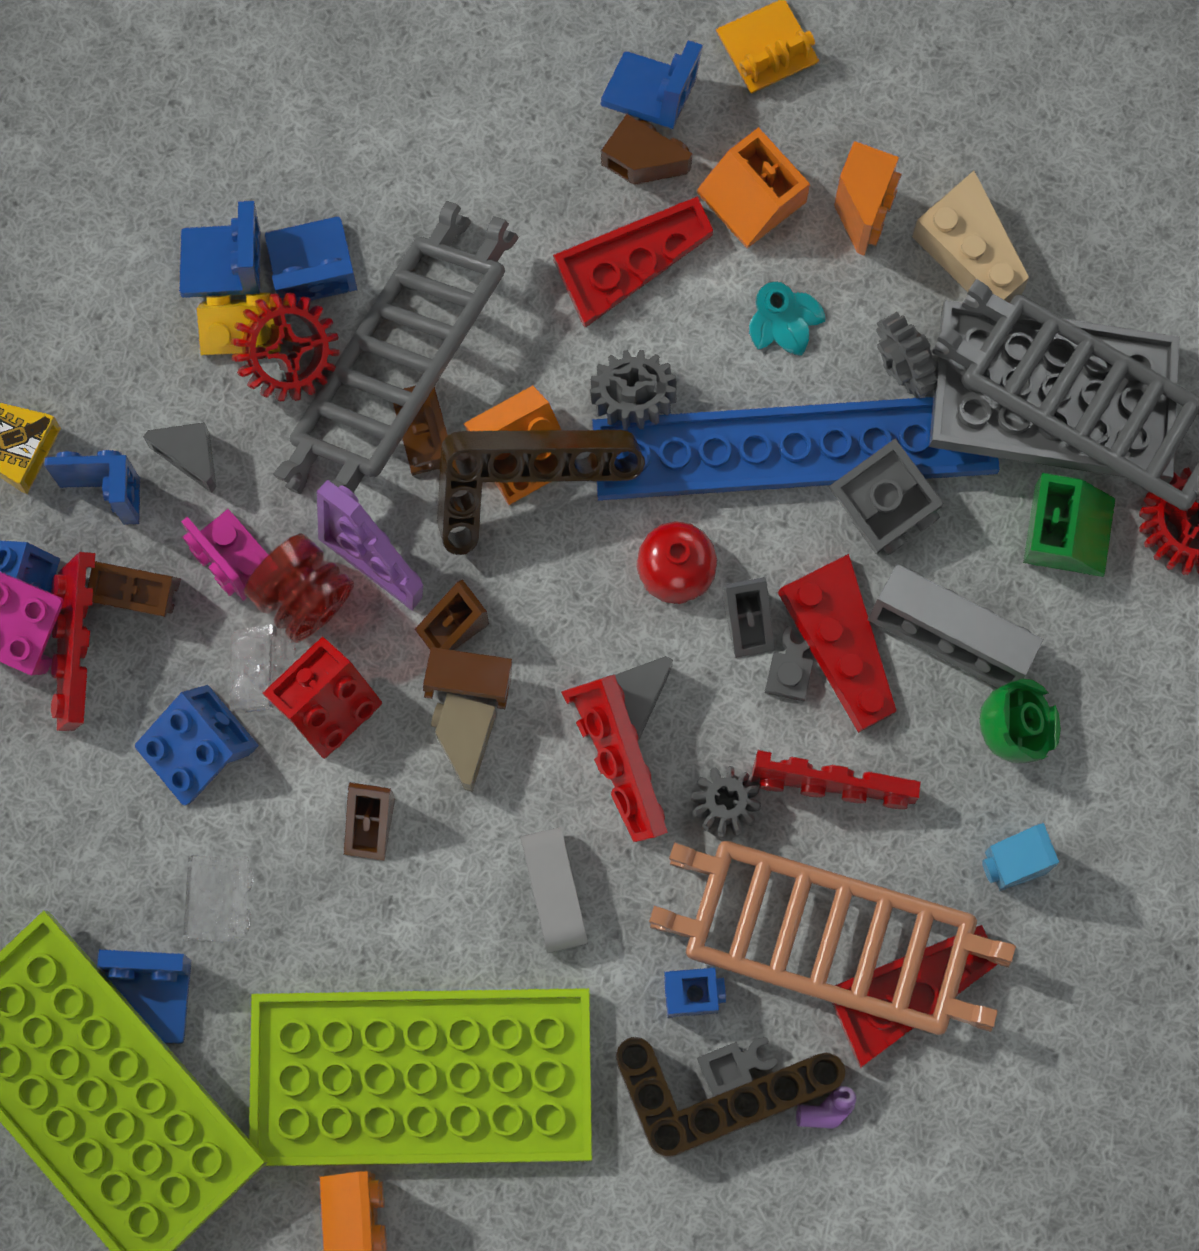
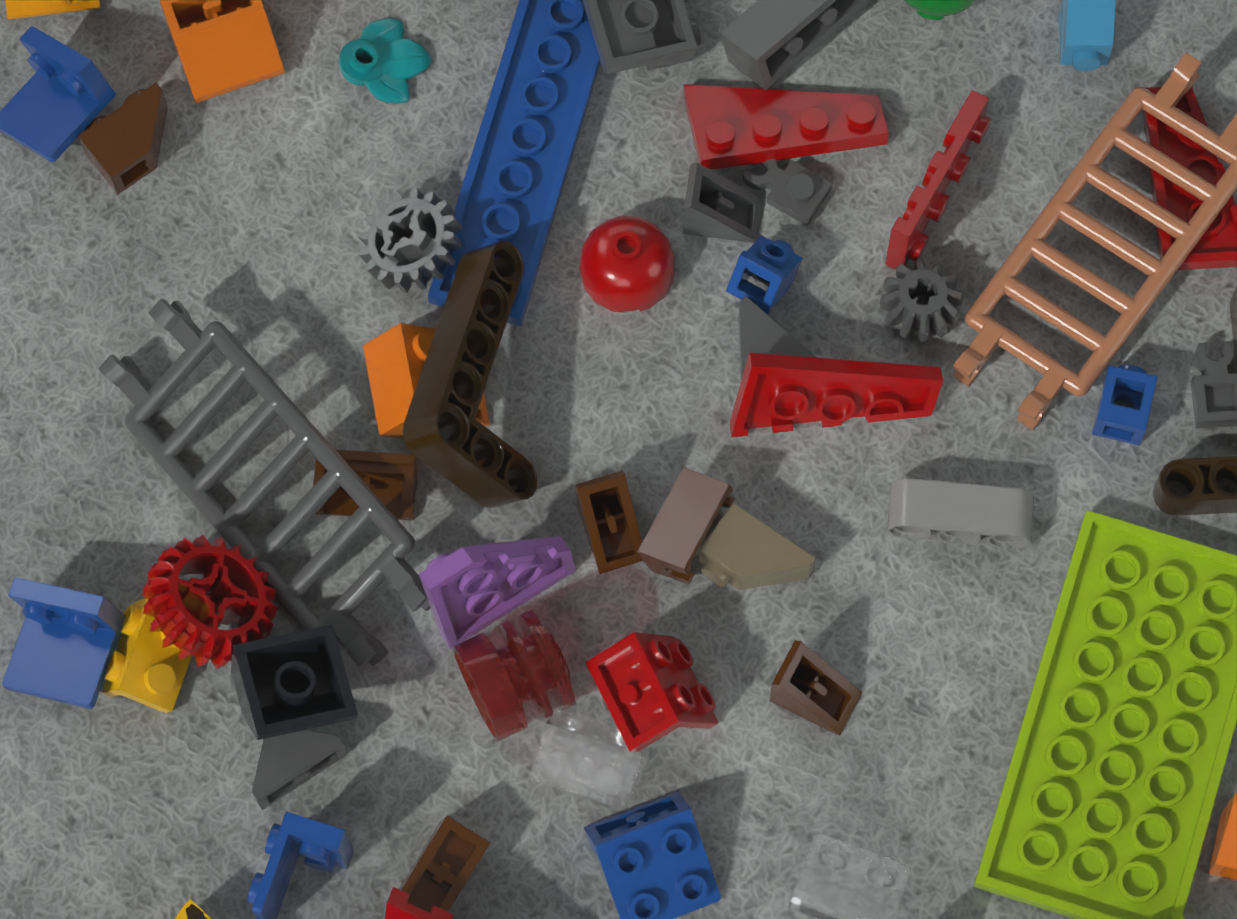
camera: 70 degrees left, 5 degrees down
dark pink bracket [181,509,281,601] -> none
blue bracket [265,217,358,304] -> none
red wing [553,196,713,329] -> none
none -> black slope [231,625,358,740]
none -> blue brick [726,235,803,314]

